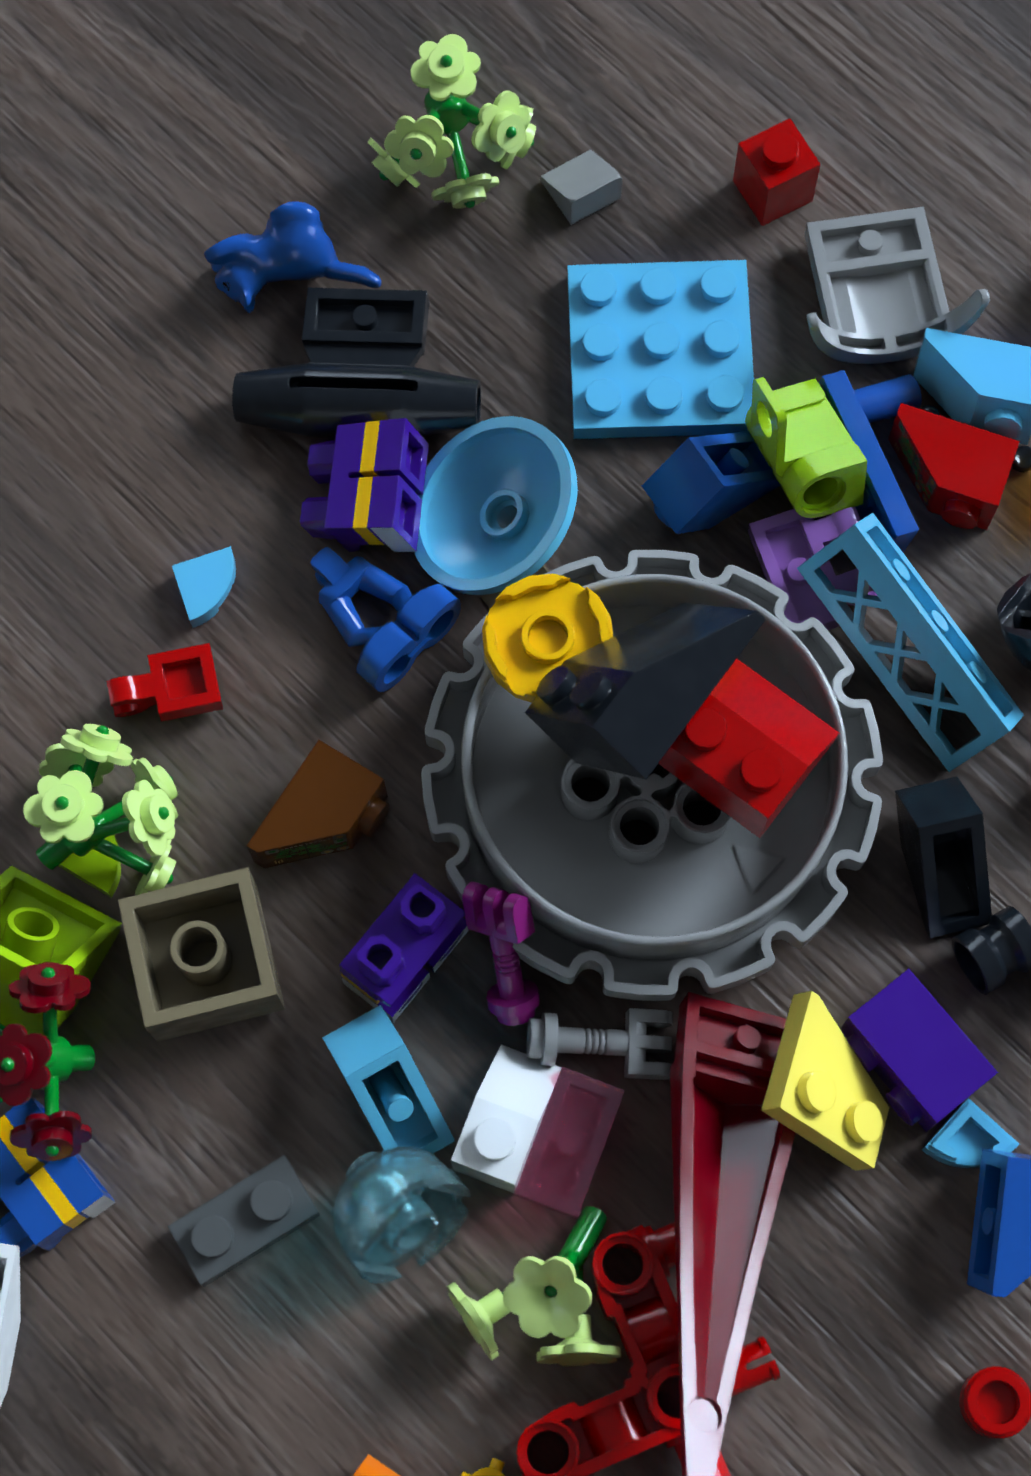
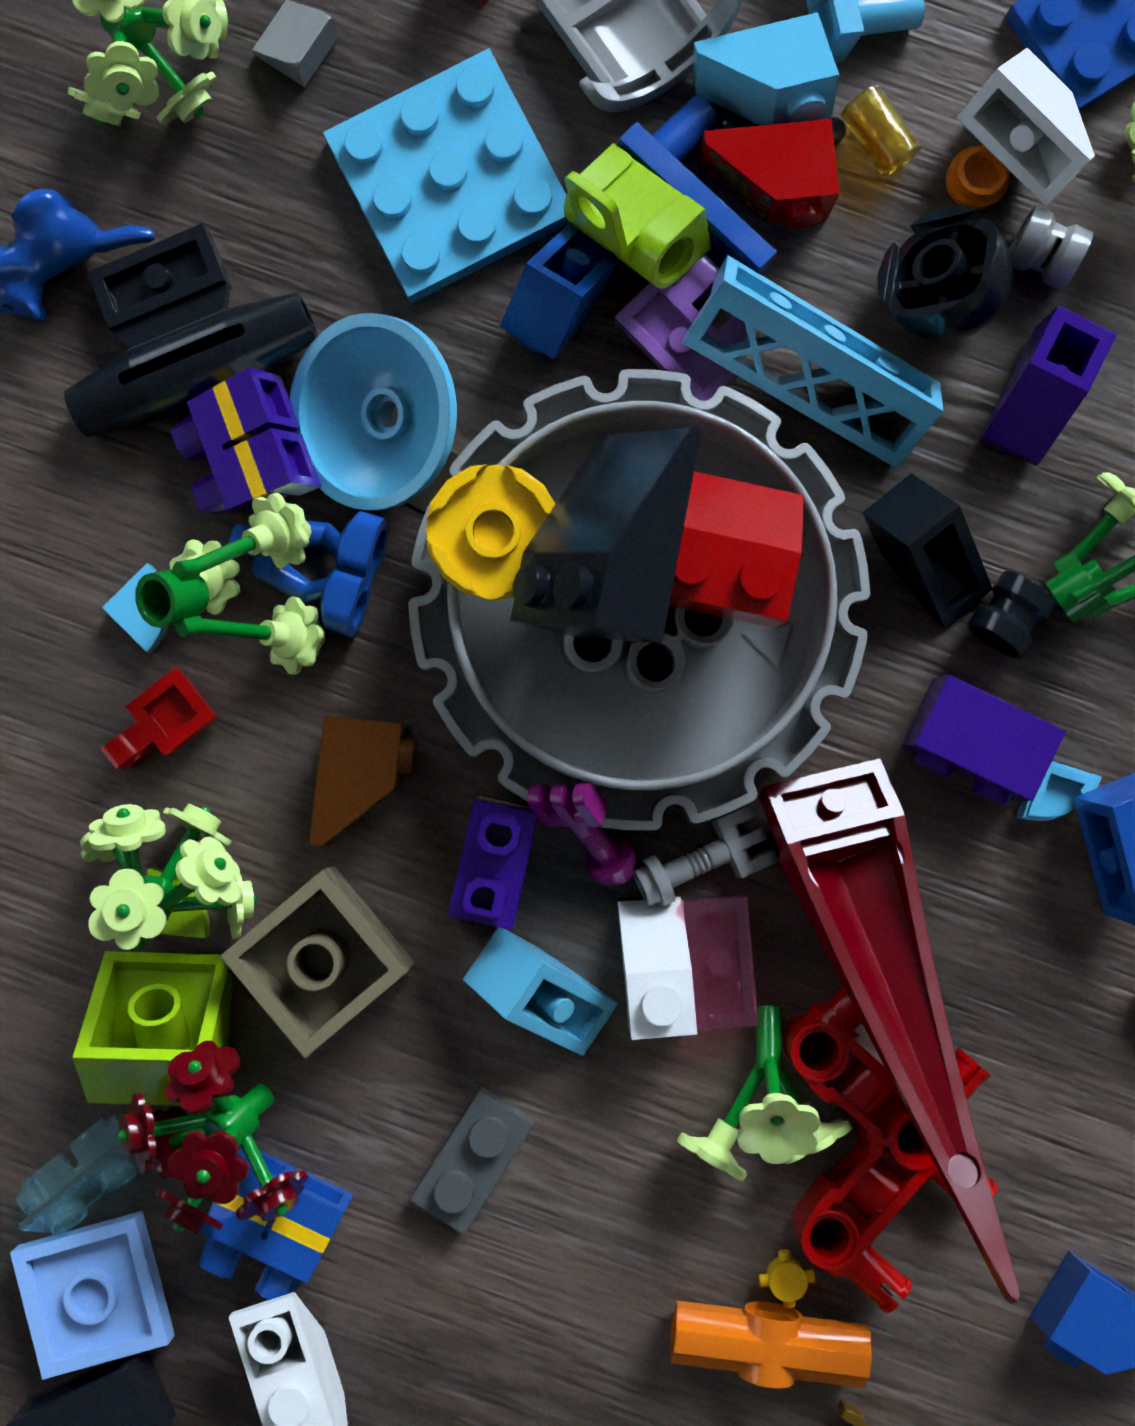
camera: 30 degrees left, 15 degrees up
clear light blue cylinder [332,1146,471,1284] -> none
light yellow wing [761,991,889,1171] -> none
none -> plant [135,493,325,675]

